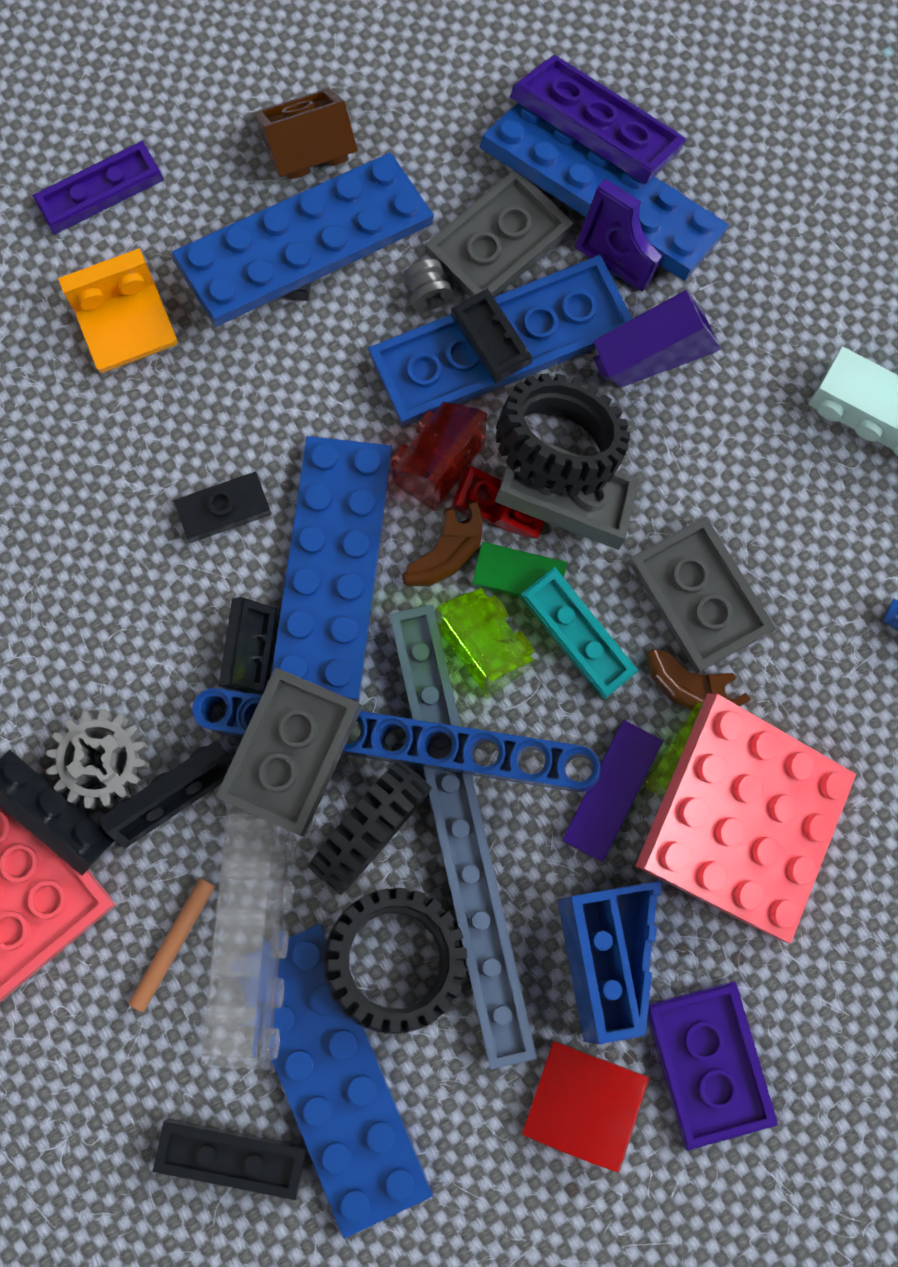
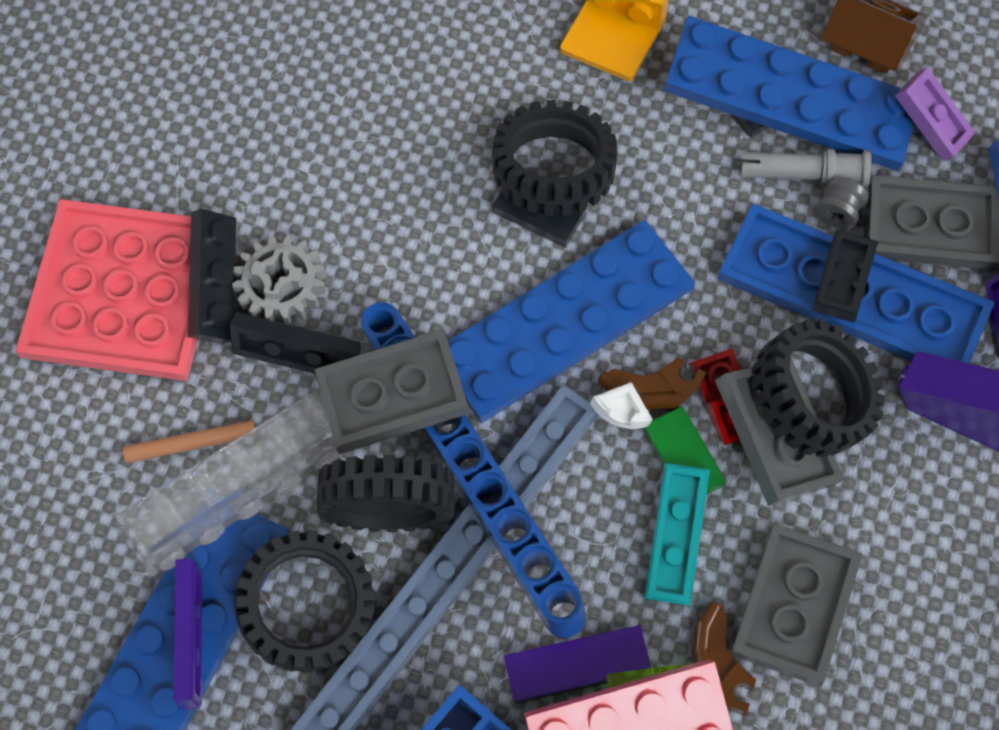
camera: 55 degrees right, 10 degrees down
black plate [152,1119,307,1200] -> none
black plate [218,597,277,695] -> none
clear red slope [391,402,487,512] -> none
clear neon green slope [437,588,534,699] -> none
none -> dark purple tile [173,558,203,710]
none -> black tyre [492,100,617,216]
none -> white tile [590,382,653,429]
none -> light grey pin [741,149,871,188]
none -> medium lavender plate [895,67,975,161]

